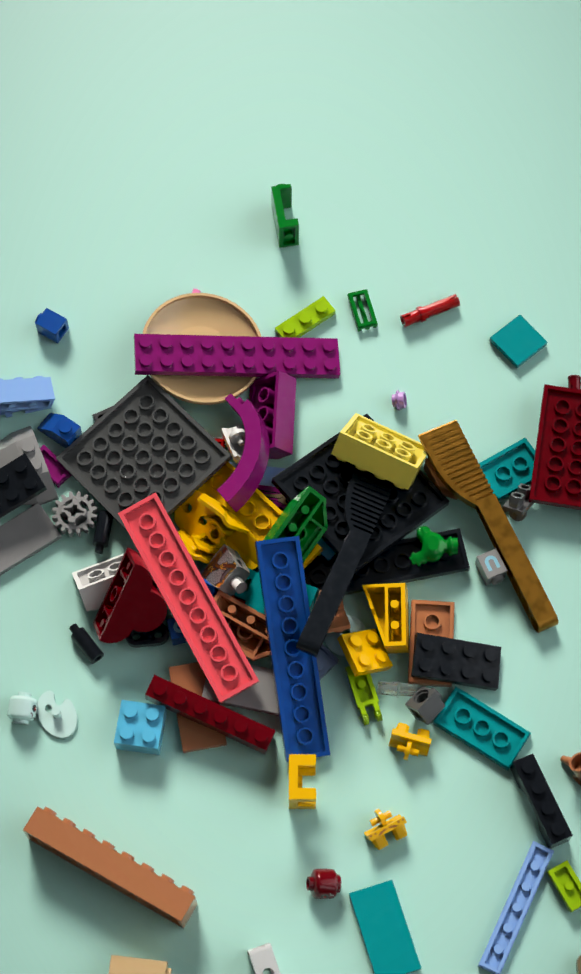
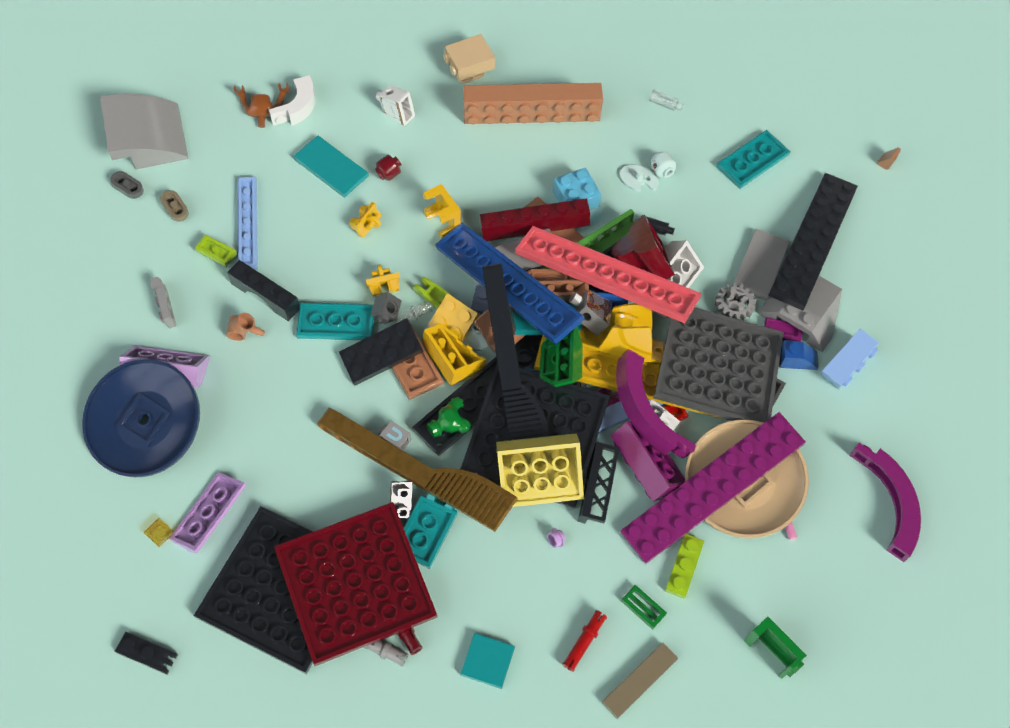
camera: 145 degrees right, 5 degrees down
blue brick [35,308,69,343] -> none
black cylinder [93,511,113,554] -> none
none -> bright green fence [577,209,635,254]
none -> black fence [577,442,620,524]
none -> dark tan tile [602,643,678,719]
none -> magenta arch [849,443,921,562]

